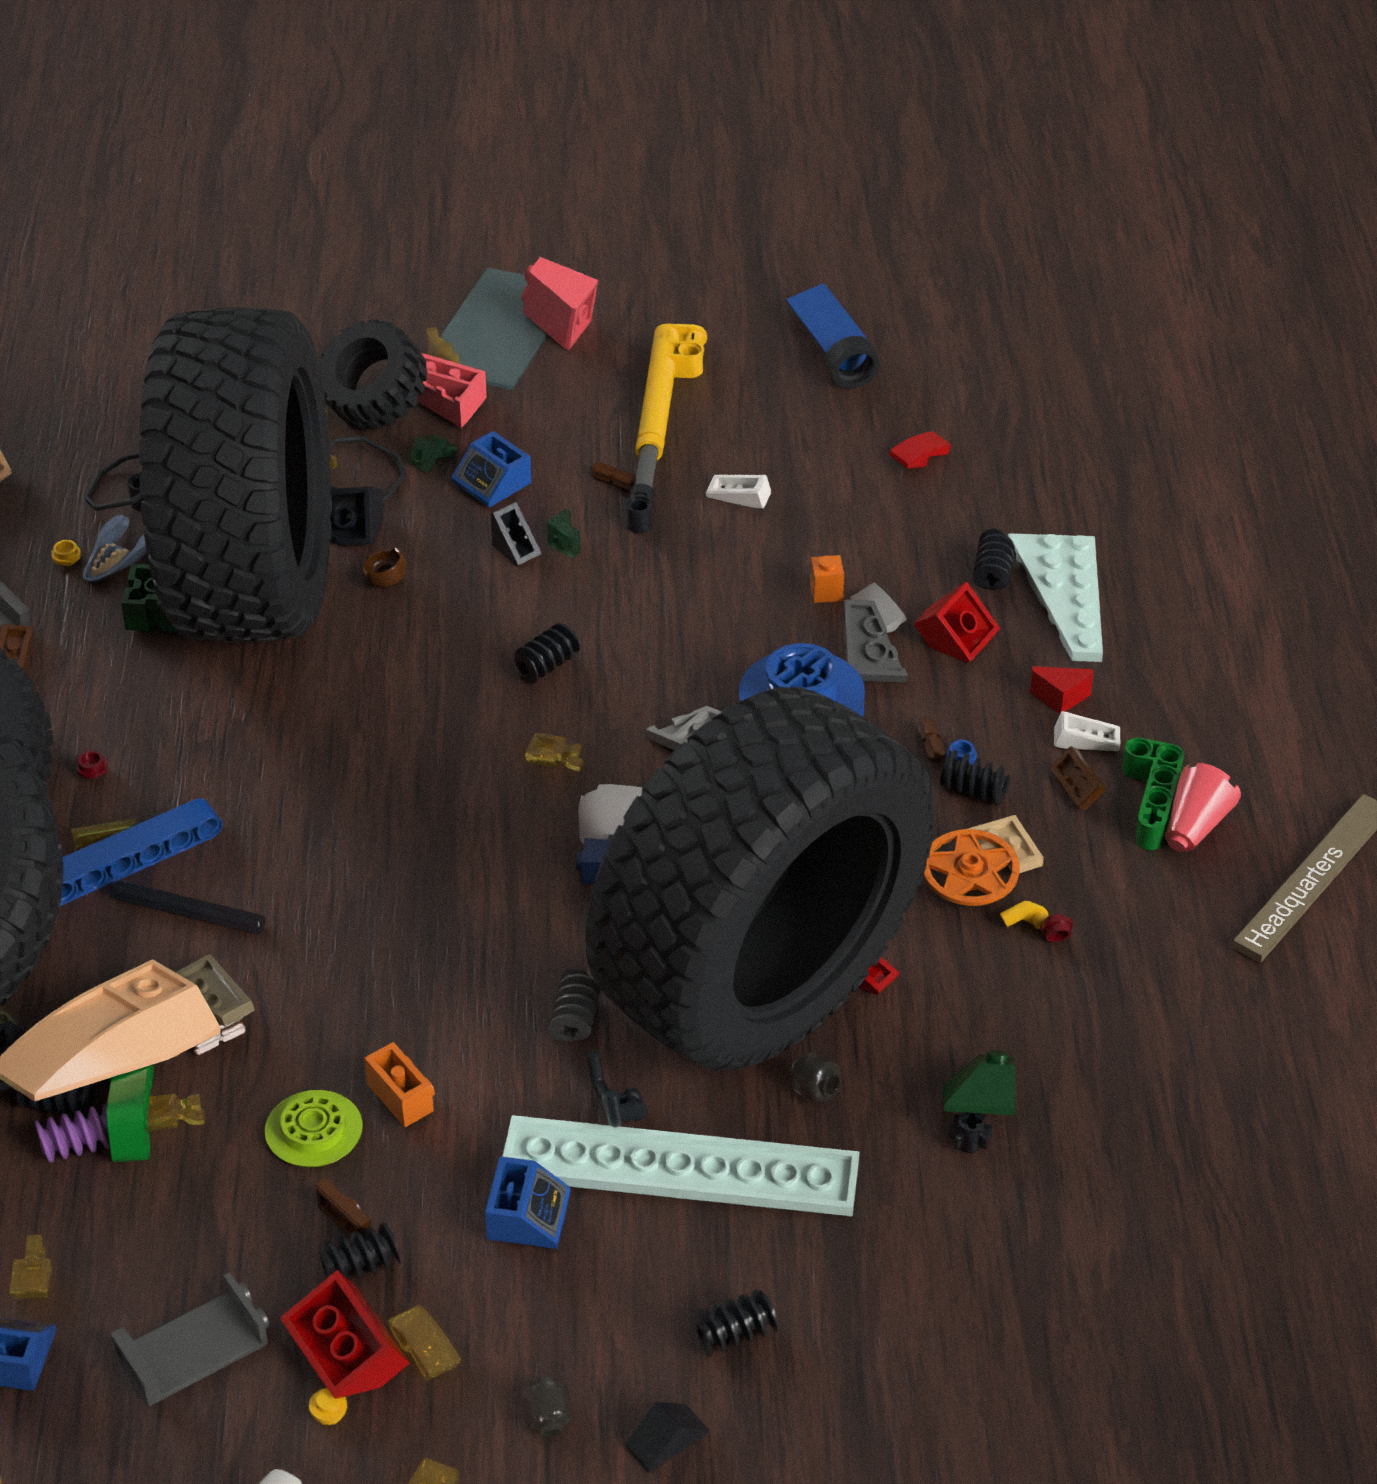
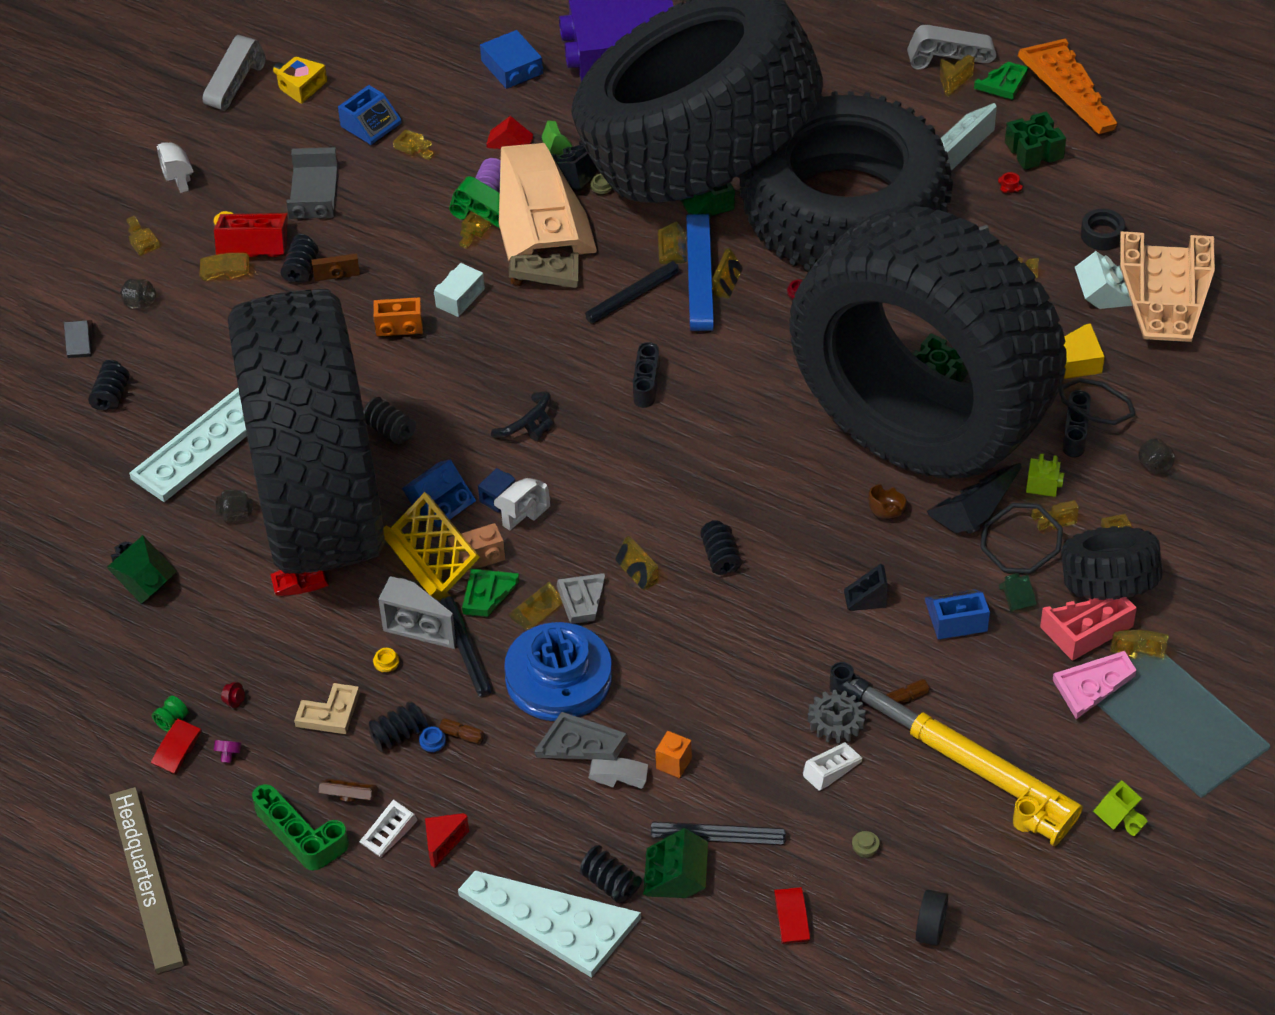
camera: 125 degrees right, 5 degrees up
lime wheel [265,1090,362,1167] -> none
coral slope [521,257,598,350] -> none
clear yellow plate [525,732,584,771] -> none
clear green bracket [547,509,581,559] -> none
blue brick [786,283,867,371] -> none
red slope [914,581,1000,663] -> none
orange wheel [923,829,1020,906] -> none
yellow arm [1000,901,1048,929] -> none
coral cone [1165,763,1241,852] -> none
none -> red slope [151,719,202,775]
none -> green wheel [152,696,189,732]
none -> magenta tile [214,740,241,763]
none -> light aqua brick [434,263,485,317]
none -> black piece [491,391,554,441]
none -> clear yellow slope [615,536,659,590]
none -> black beam [633,342,660,408]
none -> dark green slope [643,828,708,898]
none -> black axle [651,821,786,844]
none -> clear yellow slope [658,222,687,264]
none -> dark grey gear [808,690,865,743]
none -> olive plate [852,831,880,858]
none -> bright pink wing [1053,651,1136,719]
none -> yellow slope [1064,323,1104,379]
none -> lime brick [1093,780,1148,836]

